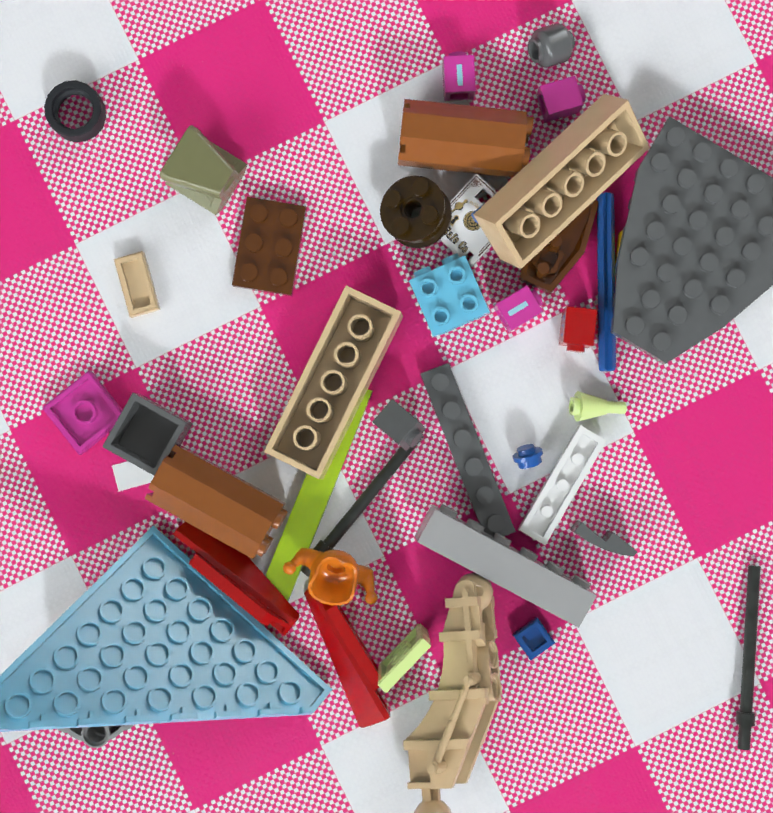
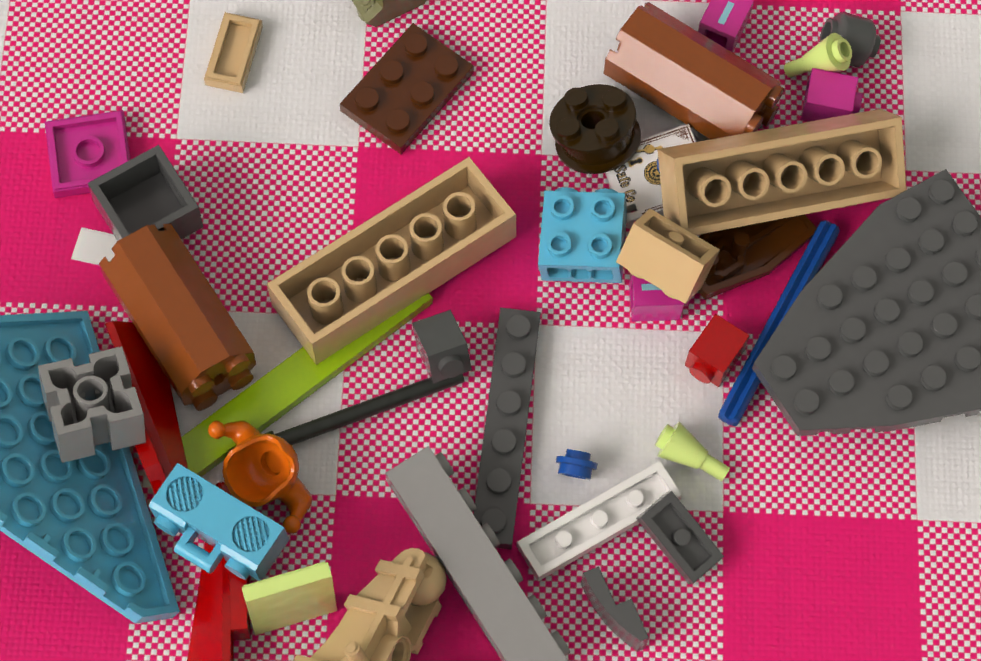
camera: 25 degrees right, 20 degrees down
none -> light grey brick [38,346,146,463]
none -> medium azure piece [149,463,289,581]
none -> tan brick [616,209,720,304]
none -> dark grey plate [636,491,724,584]
none -> yellowish green cone [784,33,852,78]

